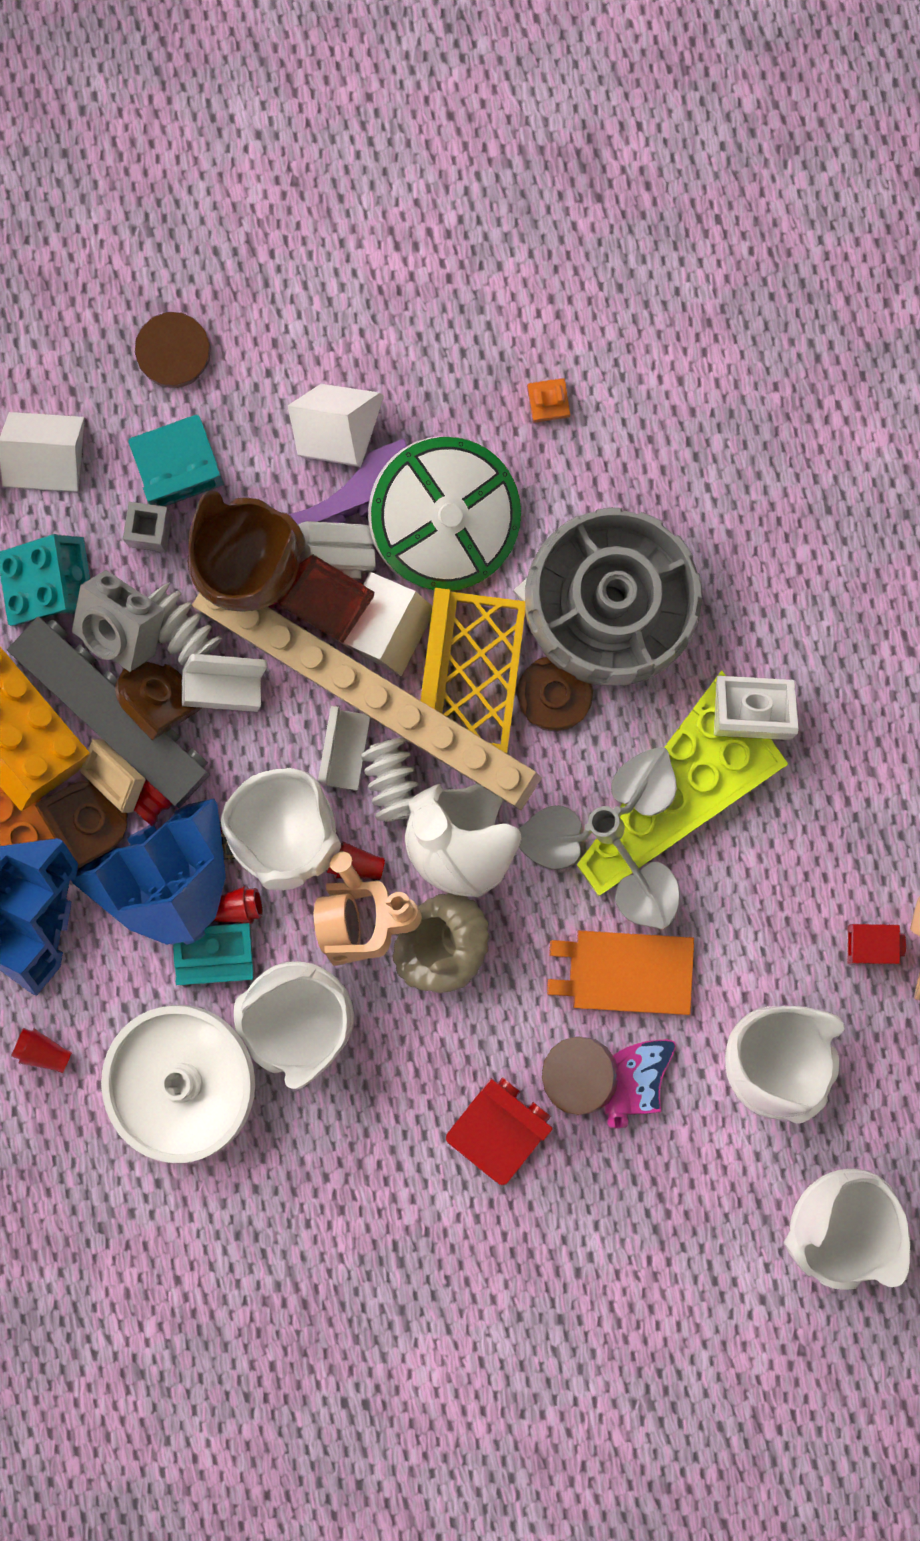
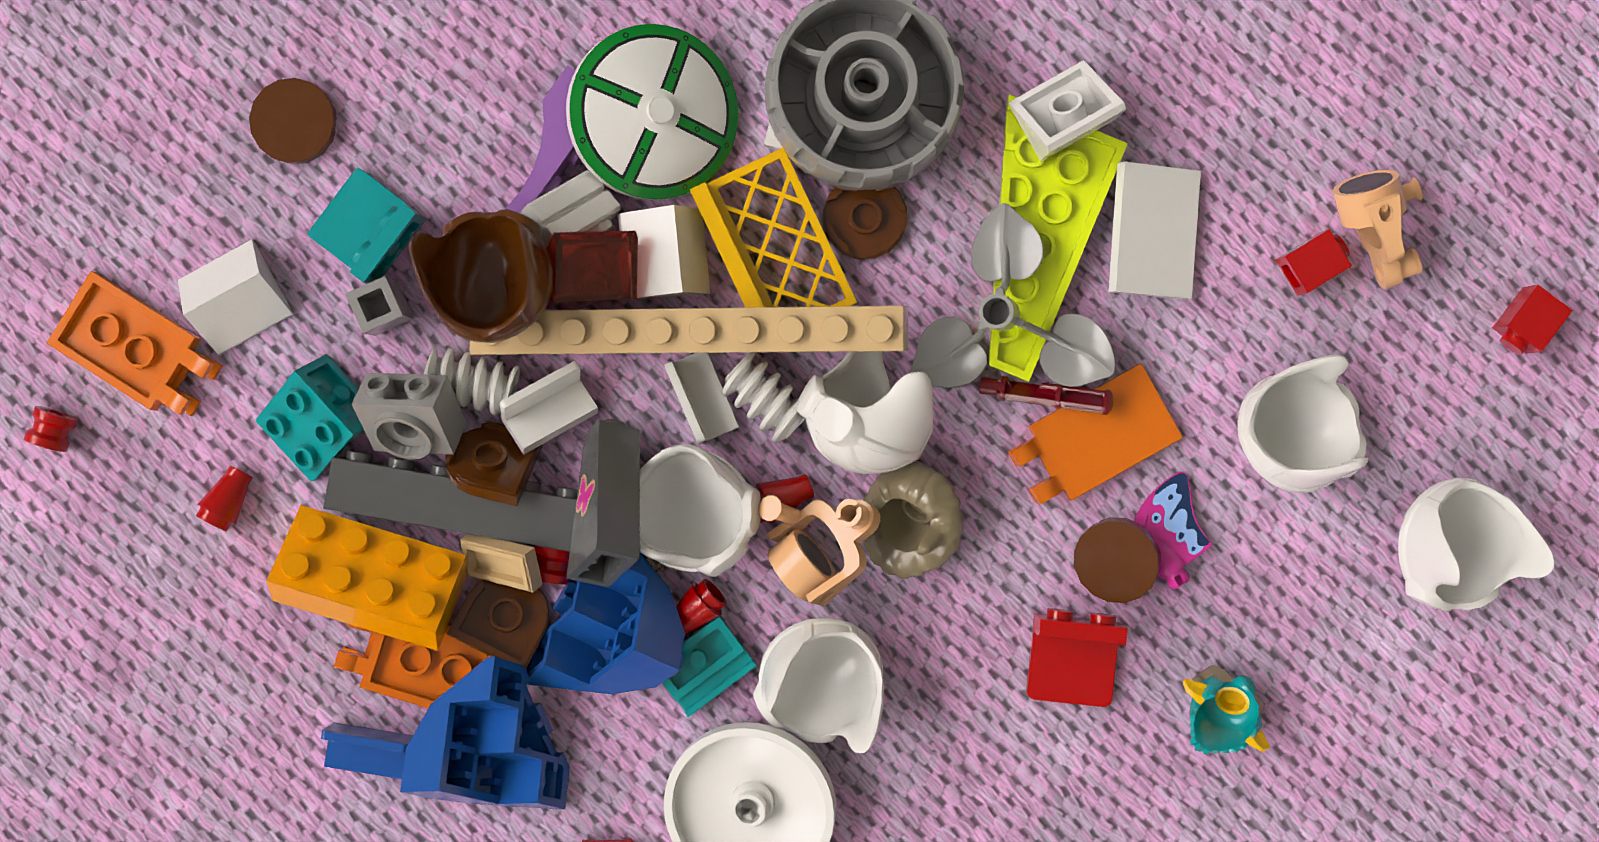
camera: 35 degrees left, 5 degrees up
white slope [288,384,384,467] -> none
none -> dark grey slope [567,419,640,587]
none -> dark red piece [979,376,1113,415]
none -> white tile [1108,162,1201,299]
none -> teal hair [1183,665,1270,755]

